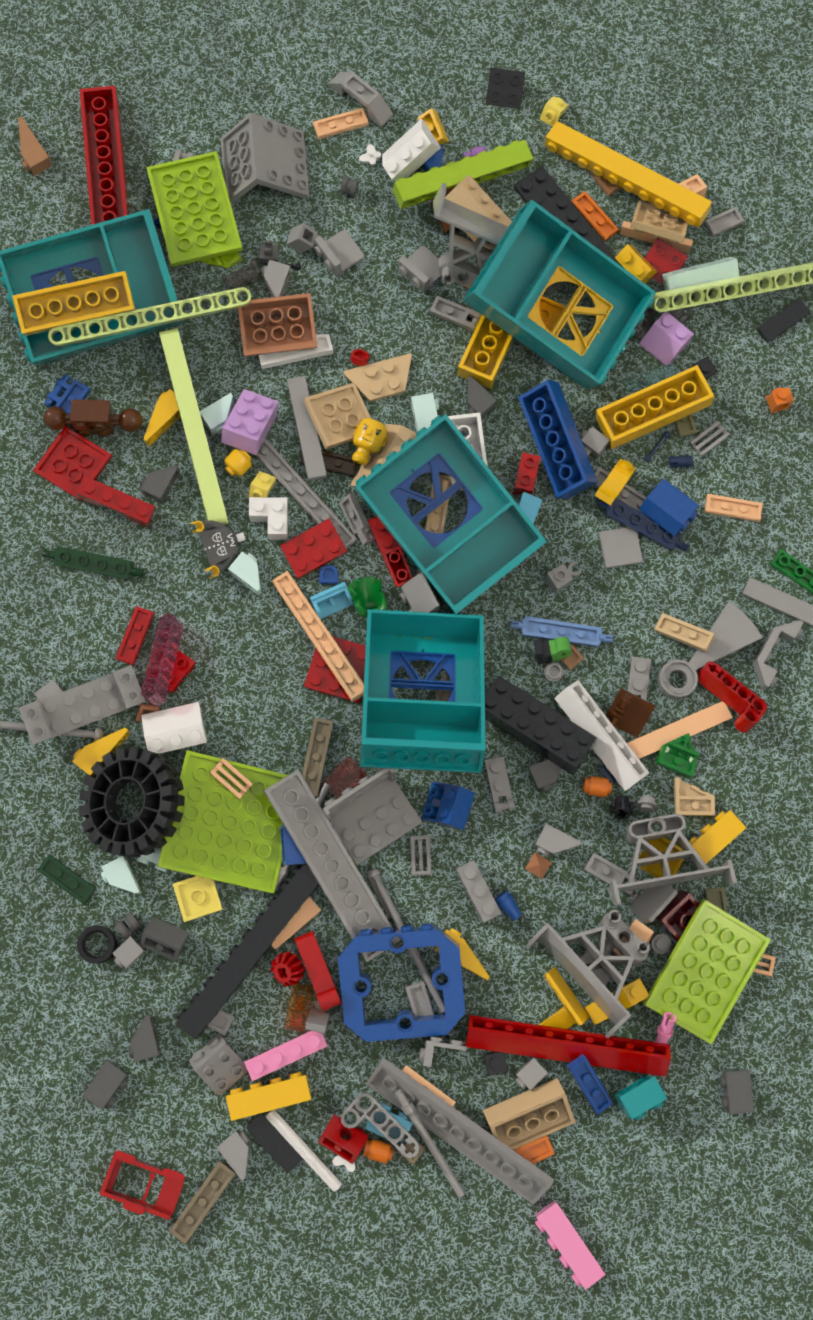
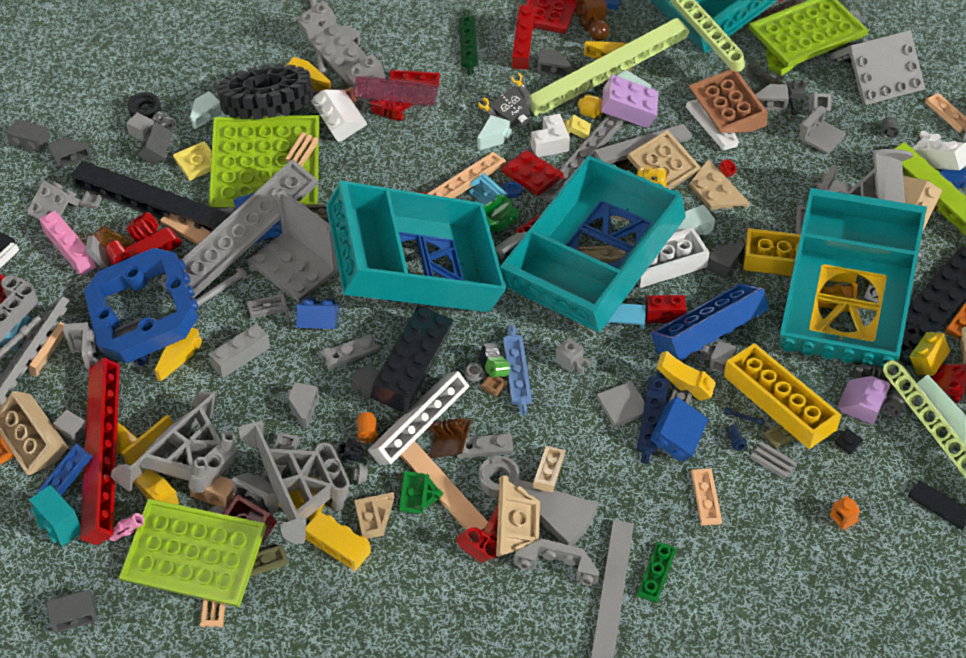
camera: 80 degrees right, 25 degrees down
dark green tile [37,854,97,905] -> none
yellow brick [226,1072,312,1121] -> none
black plate [483,1052,508,1076] -> none
blue cone [494,890,522,921] -> none
nougat slope [525,852,552,879] -> none
none -> tan wing [496,475,540,557]

